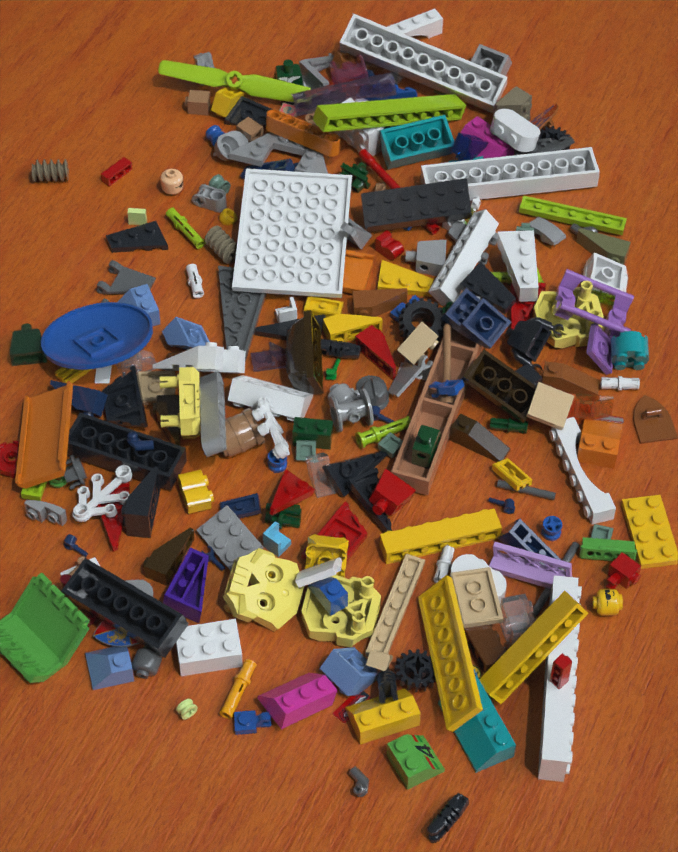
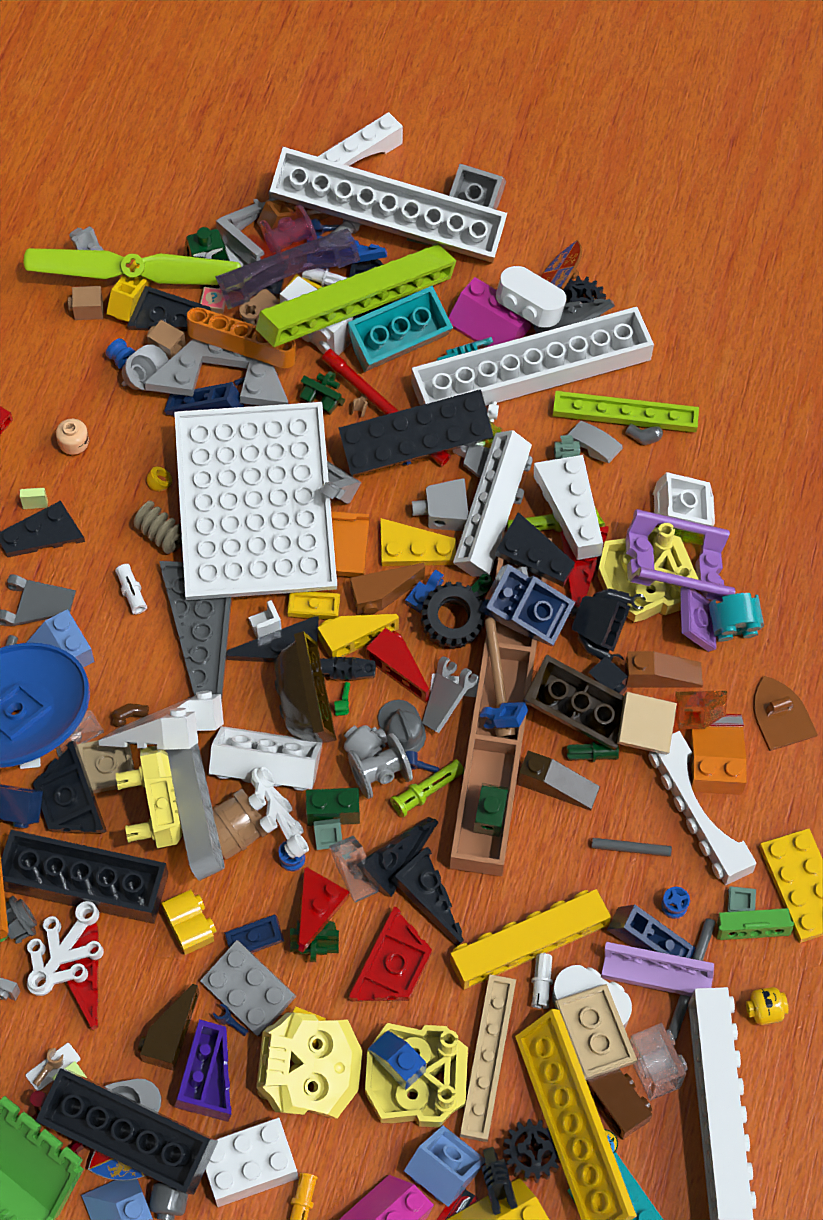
camera: 10 degrees left, 10 degrees up
dark blue hand [64,534,88,557] -> none
black slope [122,467,161,538] -> none
dark blue arm [127,432,154,451] -> none
dark brown slope [153,395,180,446] -> none
medium blue slope [162,317,210,350] -> none
lime pin [166,208,205,249] -> none
light grey piece [192,184,227,213] -> none
sand green wheel [209,174,231,194] -> none
slope [250,342,287,372] -> none
medium azure panel [263,521,291,557] -> none
white slope [295,557,342,588] -> none
yellow slope [305,534,349,578] -> none
tan slope [366,649,393,671] -> none
red torso [369,469,416,516] -> none
red leg [375,230,404,261] -> none
sand green plate [378,432,403,459] -> none
tan brick [397,322,439,365] -> none
clear blue slope [450,132,488,161] -> none
yellow brick [479,591,589,704] -> none
dark blue hand [489,497,515,514] -> none
yellow tile [492,458,532,491] -> none
dark tan slope [494,86,532,121] -> none
red piece [550,653,572,690] -> none
olive slope [576,228,631,265] -> none
white pin [600,376,640,391] -> none
red brick [606,552,641,589] -> none

